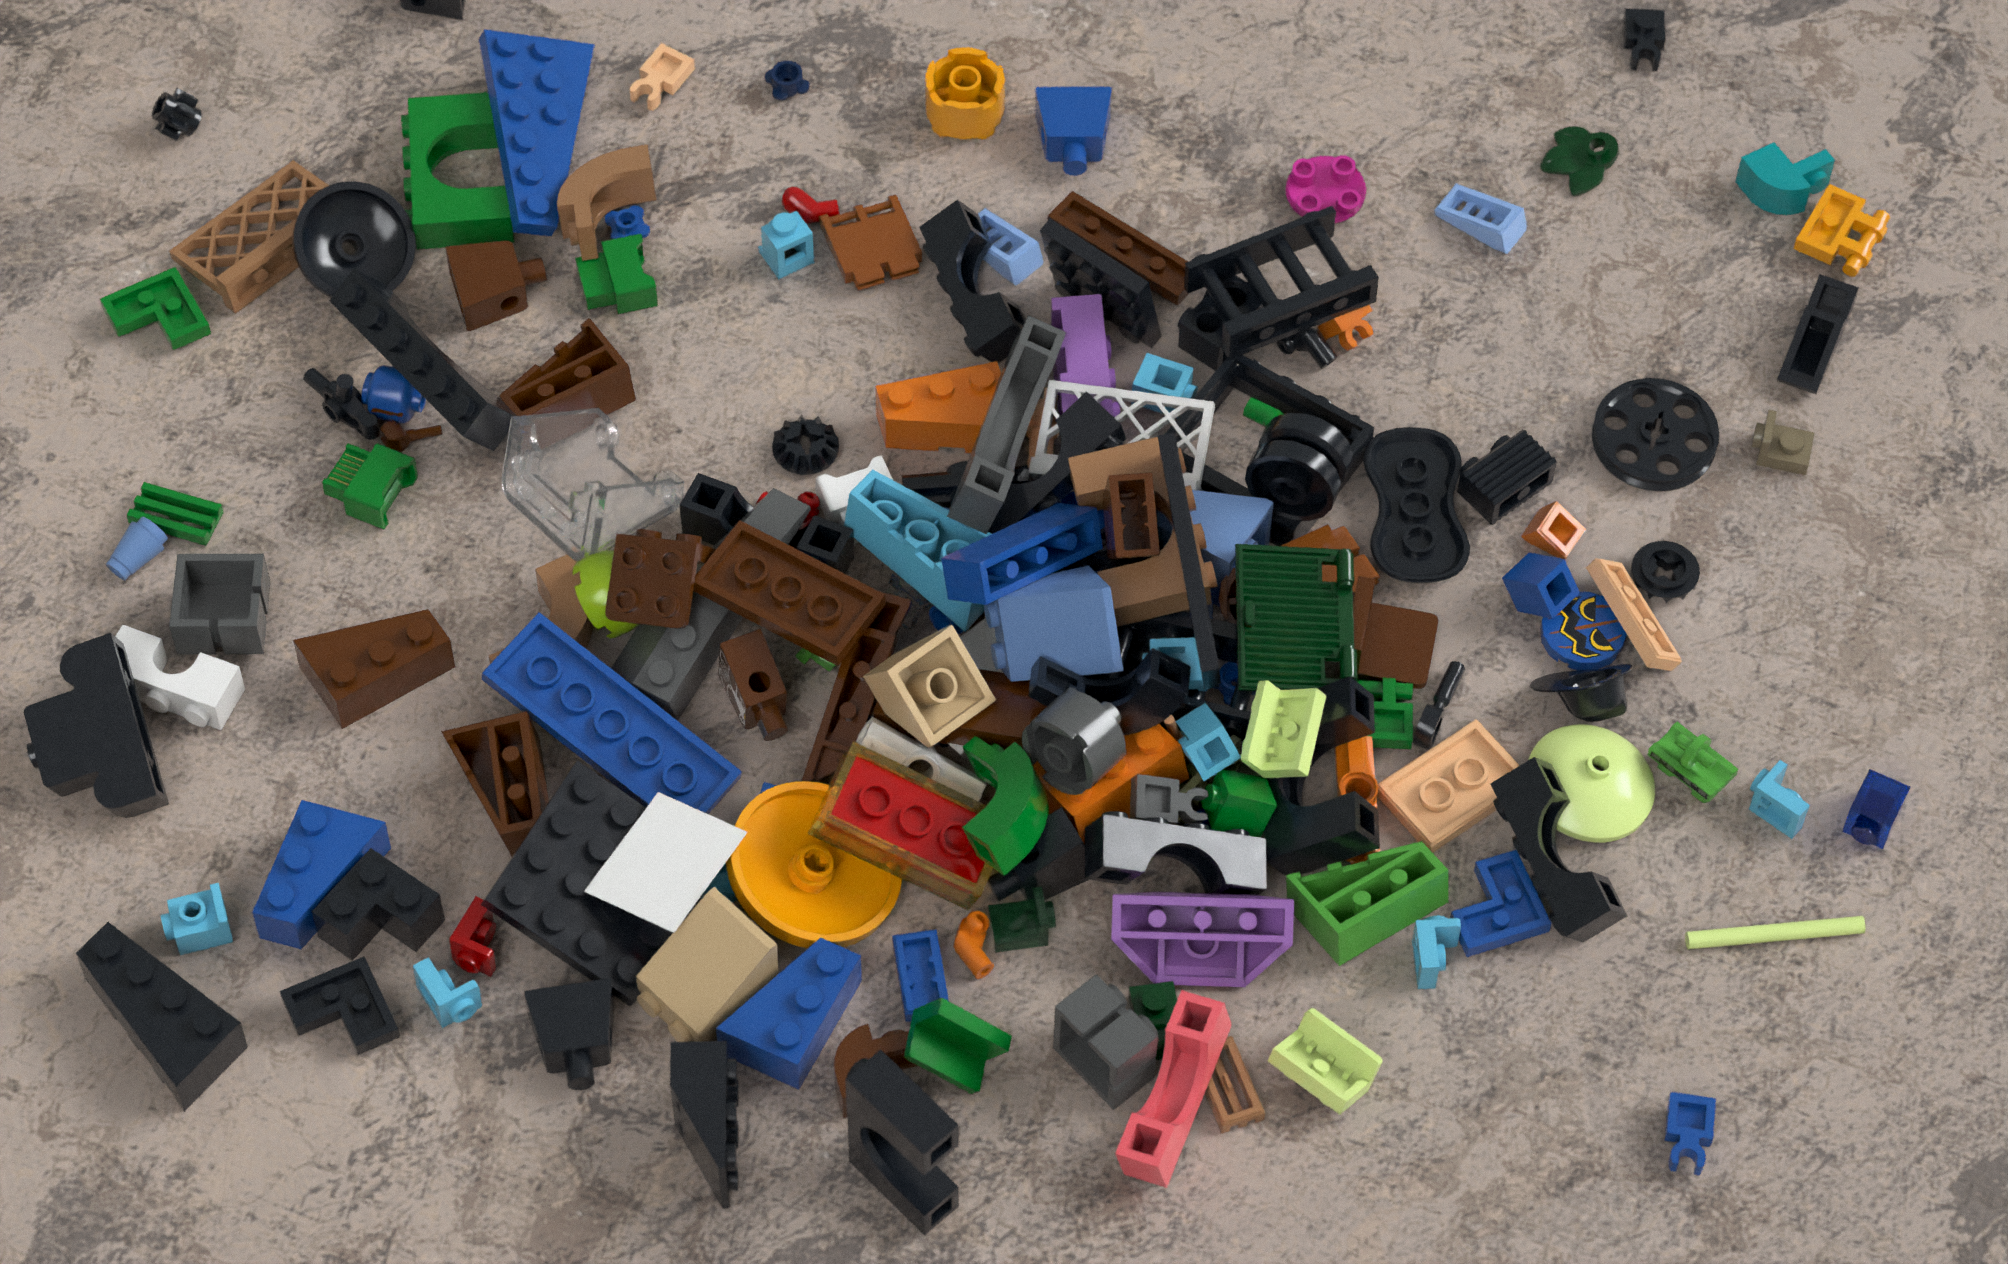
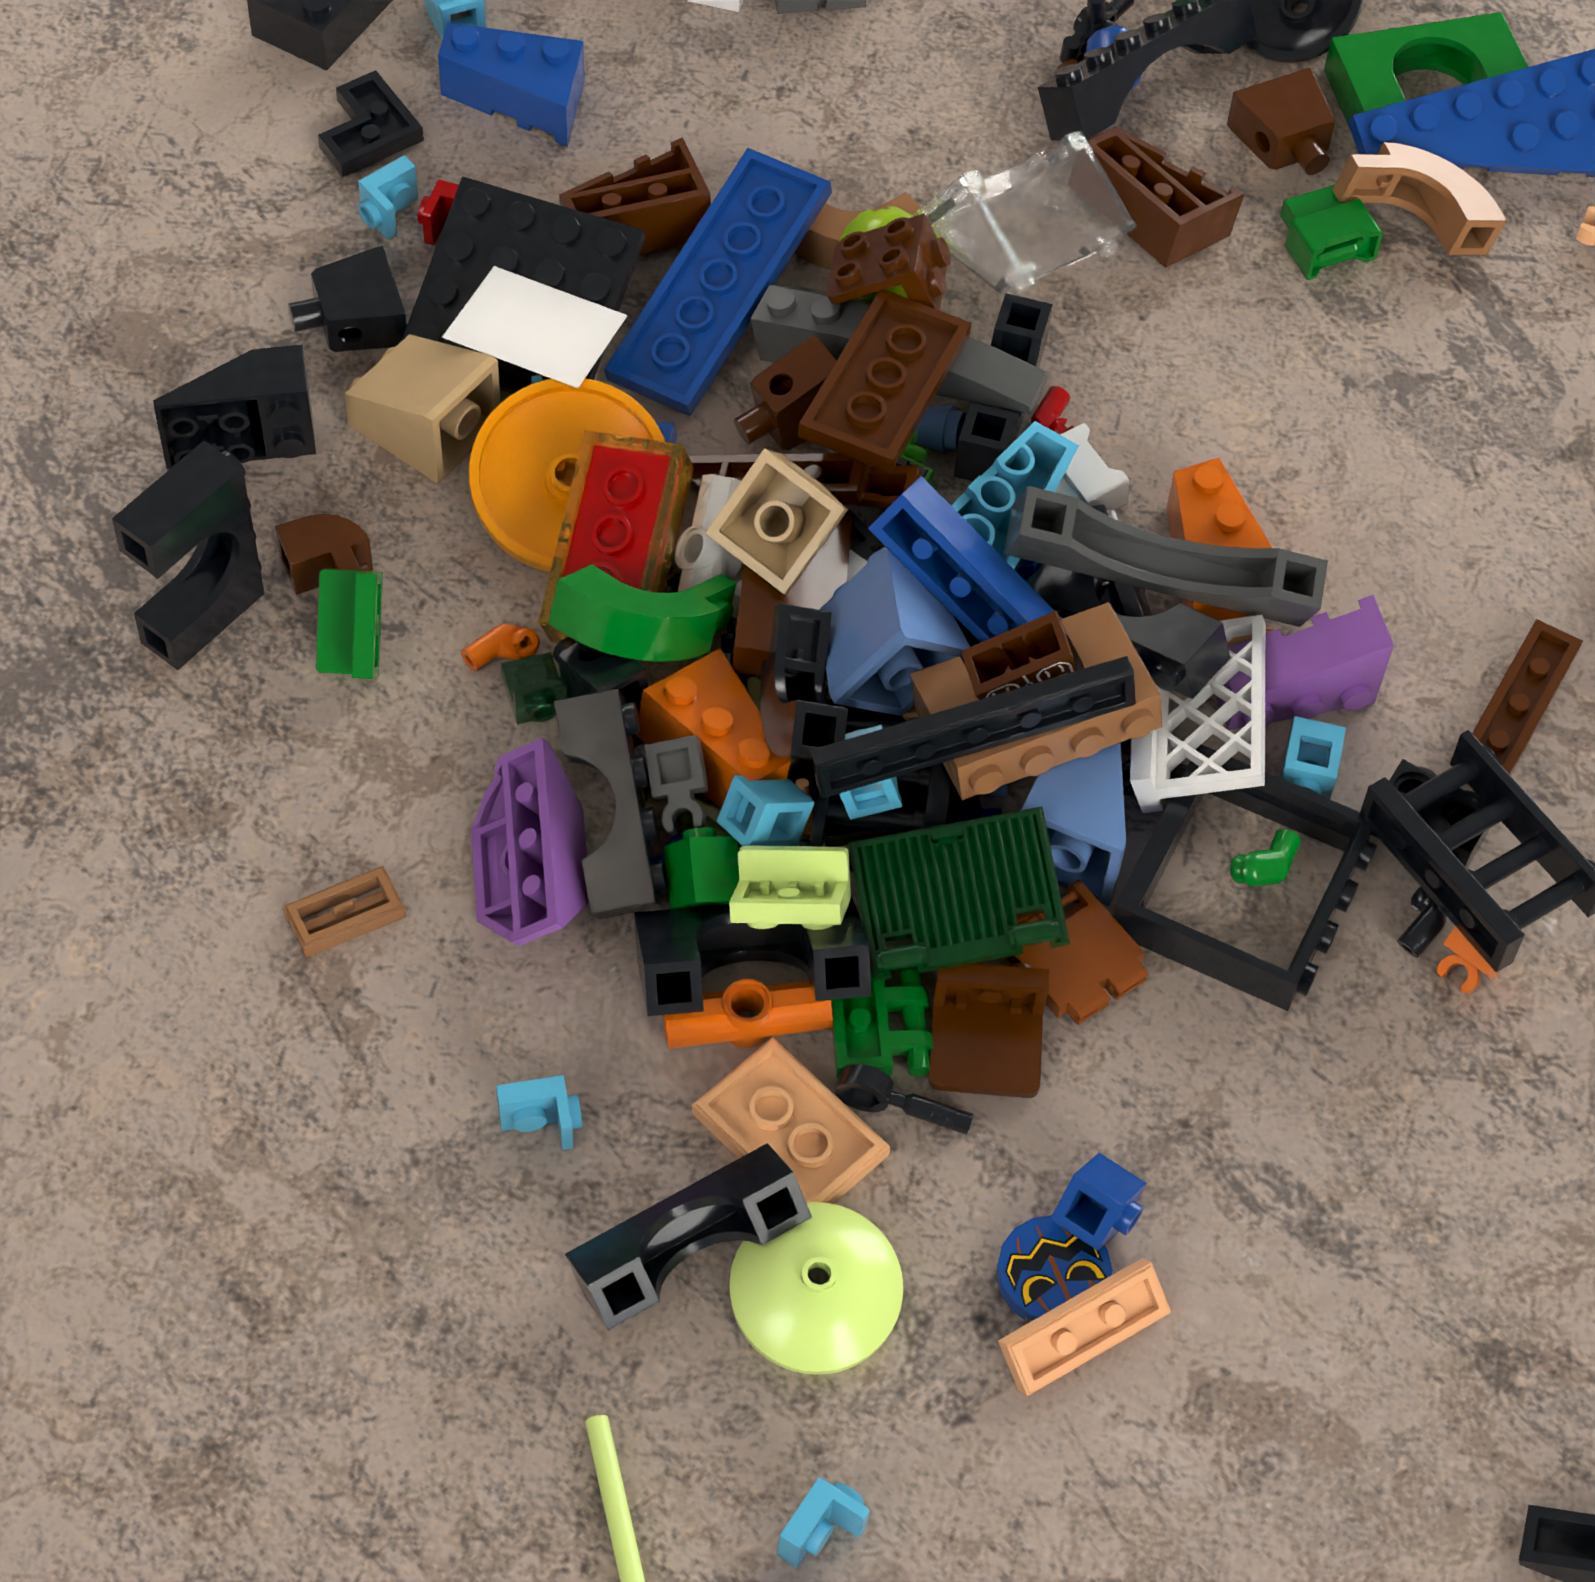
camera: 80 degrees right, 0 degrees up
reddish brown wedge [293,609,455,729] -> none
black brick [312,848,445,961] -> none
green piece [322,443,418,530] -> none
blue plate [605,205,650,239] -> none
blue wedge [716,937,862,1090] -> none
medium azure brick [758,211,814,279] -> none
black gear [772,415,839,475] -> none
red arm [782,186,839,224] -> none
dark orange plate [819,194,922,291] -> none
blue plate [892,929,949,1022] -> none
black arch [919,200,1026,363] -> none
light blue slope [978,208,1043,285] -> none
dark grey brick [1022,688,1126,795] -> none
black plate [1040,218,1162,348] -> none
dark grey piece [1053,974,1158,1110] -> none
coral arch [1115,990,1232,1188] -> none
dark green plate [1128,981,1177,1061] -> none
black wheel [1245,413,1353,521] -> none
yellowish green bracket [1268,1008,1383,1115] -> none
bright green wedge [1286,841,1449,966] -> none
black plate [1363,427,1470,584] -> none
blue plate [1450,850,1551,957] -> none
black brick [1457,430,1557,525] -> none
orange slope [1521,501,1586,559] -> none
black piece [1530,664,1632,722] -> none
black wedge [1592,378,1719,491] -> none
black gear [1630,541,1700,603] -> none
bright green hips [1647,722,1738,803] -> none
blue plate [1664,1092,1716,1175] -> none
dark tan bracket [1752,410,1815,475] -> none

